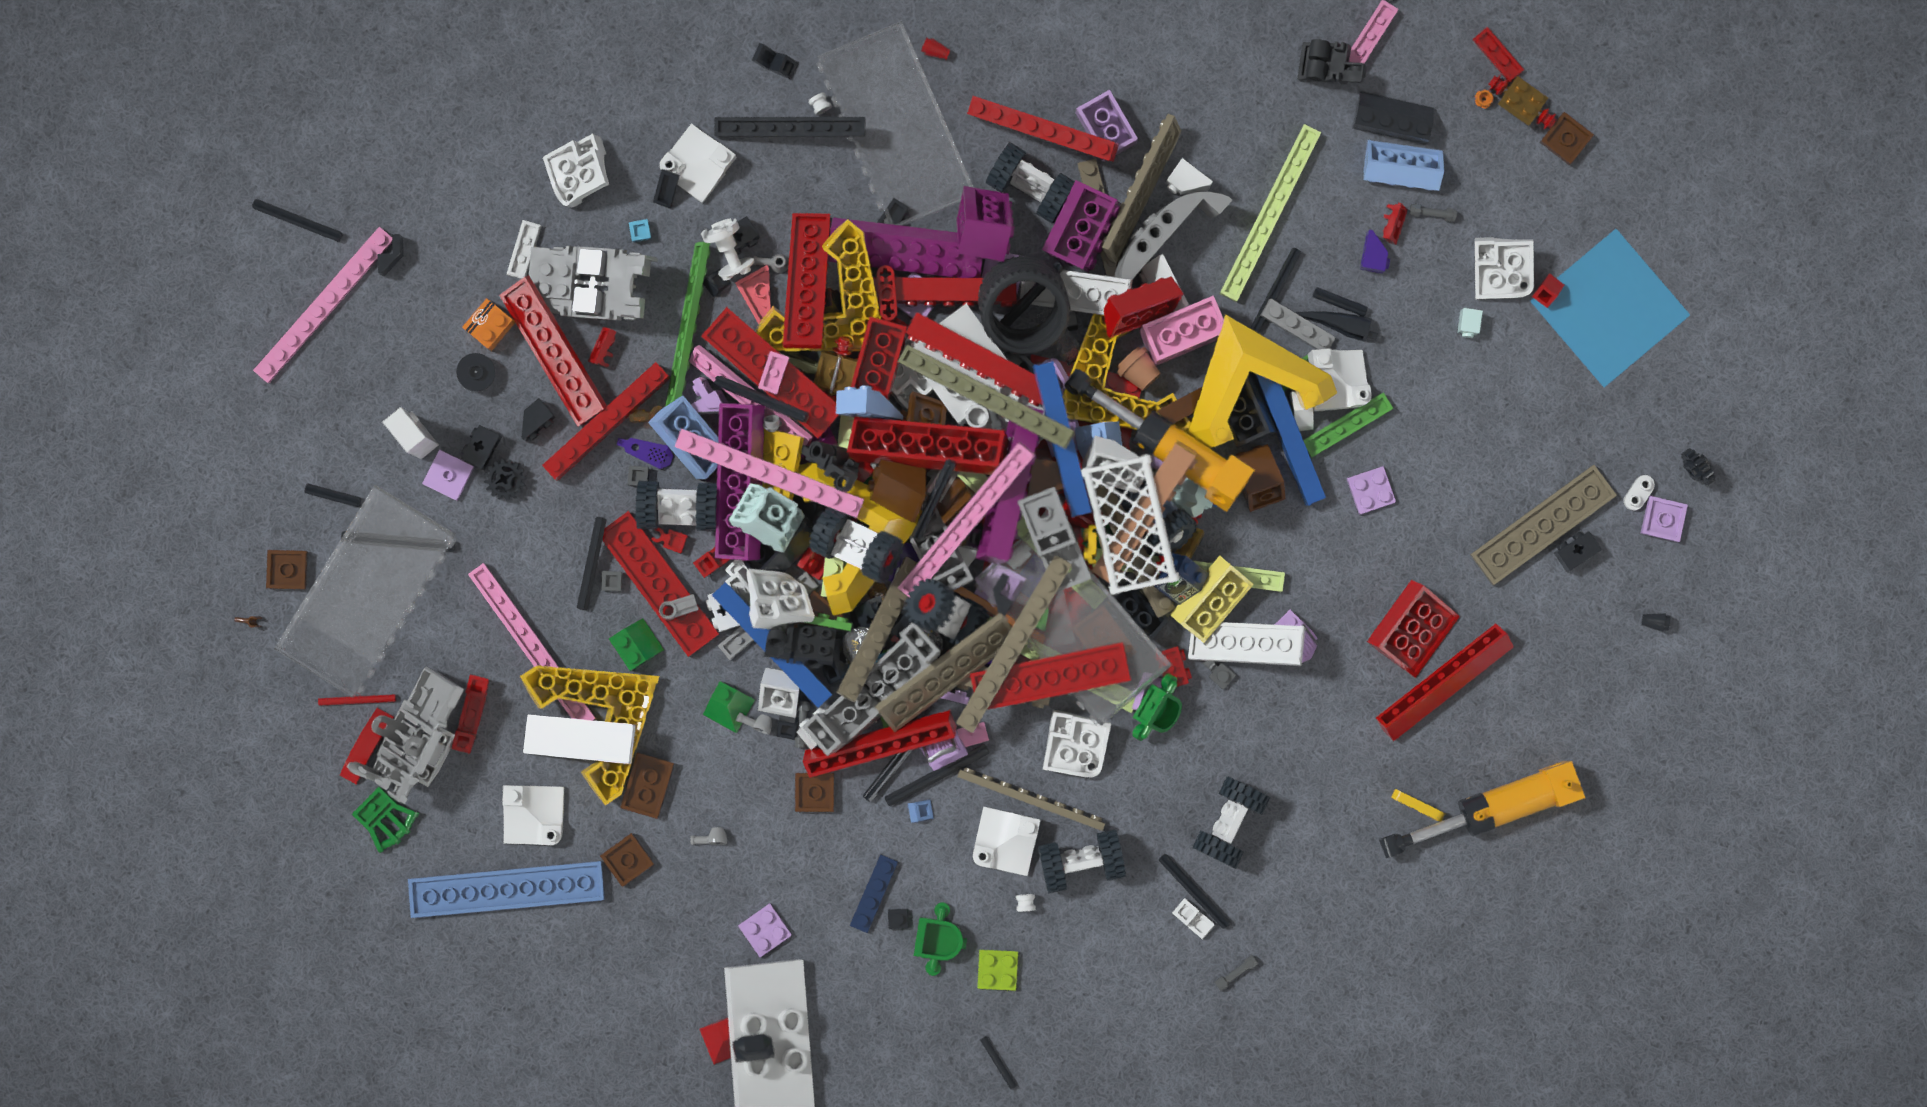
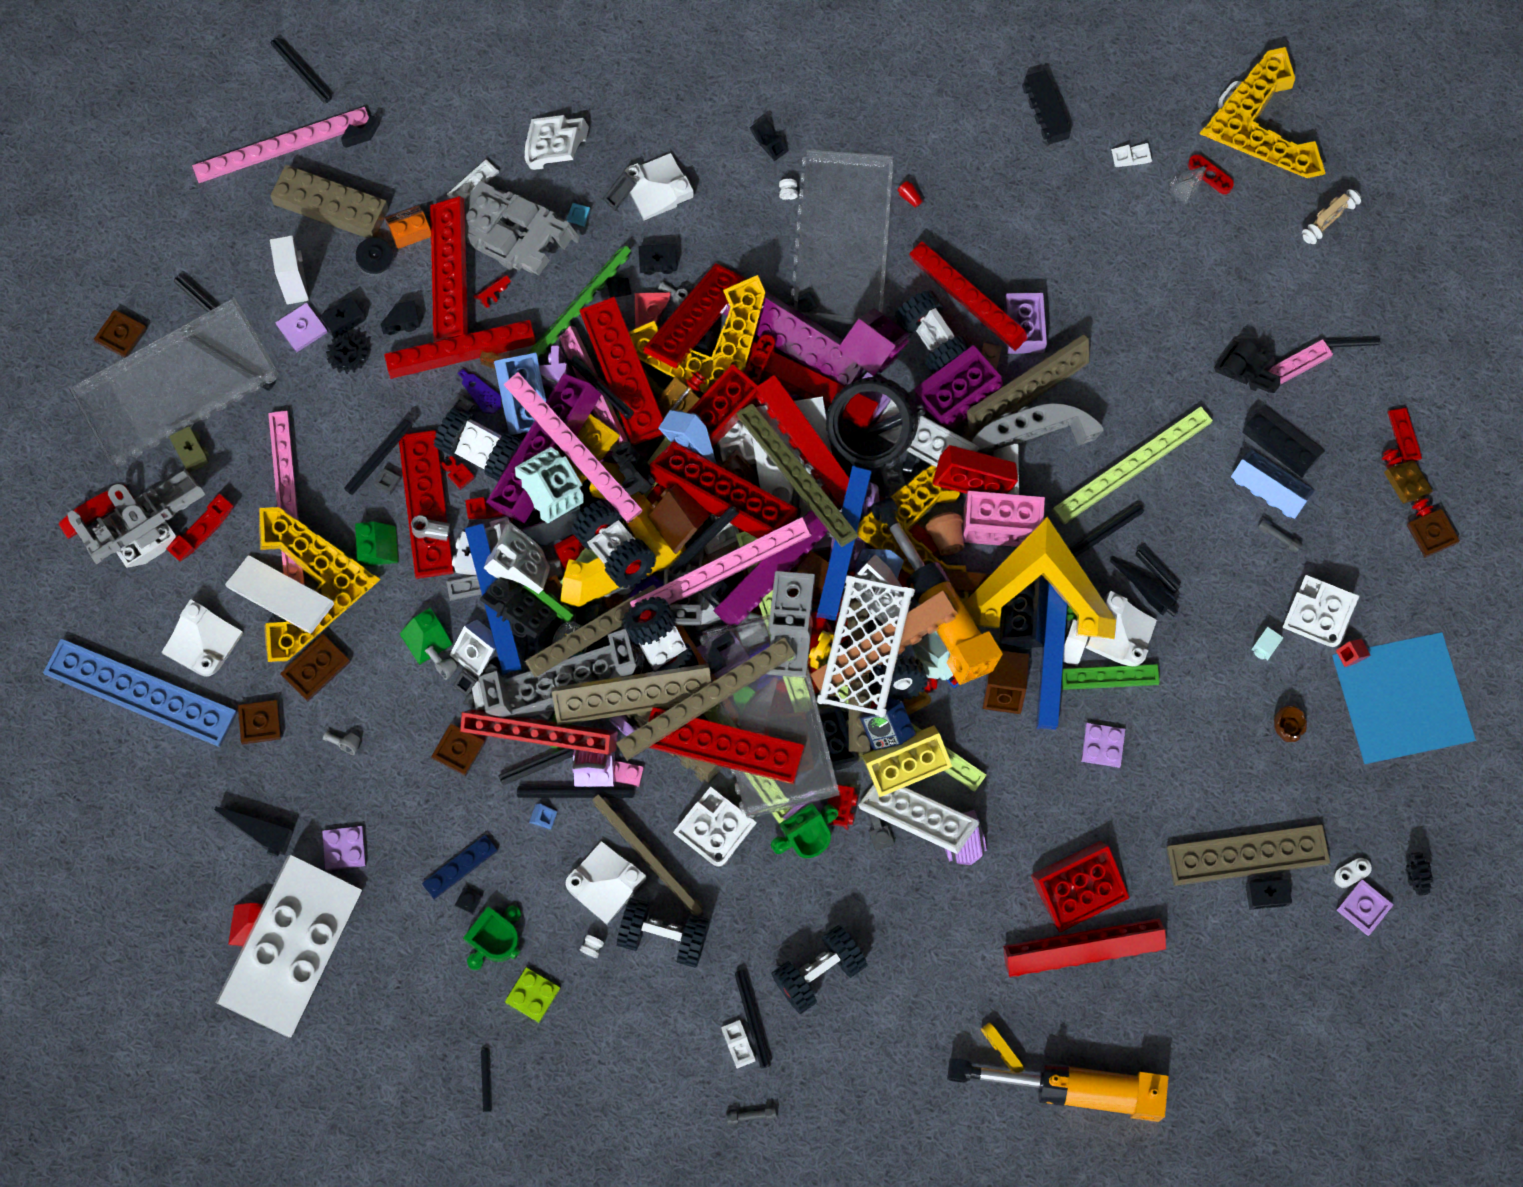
camera: 30 degrees right, 15 degrees down
reddish brown hand [234,616,262,628] -> none
red bar [318,694,396,706] -> none
green plate [352,786,419,853] -> none
white piece [701,218,754,281] -> none
black plate [714,117,866,137] -> none
black slope [732,1034,775,1063] -> none
bright pink plate [758,351,789,394] -> none
light grey plate [763,415,782,432] -> none
white slope [1166,158,1213,195] -> none
light grey plate [1260,299,1336,350] -> none
dark purple slope [1360,230,1390,274] -> none
red plate [1383,202,1408,245] -> none
orange plate [1475,90,1494,108] -> none
black cone [1641,613,1671,632] -> none
none -> olive brick [169,426,209,473]
none -> black slope [214,806,293,857]
none -> dark tan brick [270,165,389,238]
none -> reddish brown hair [1274,705,1307,742]

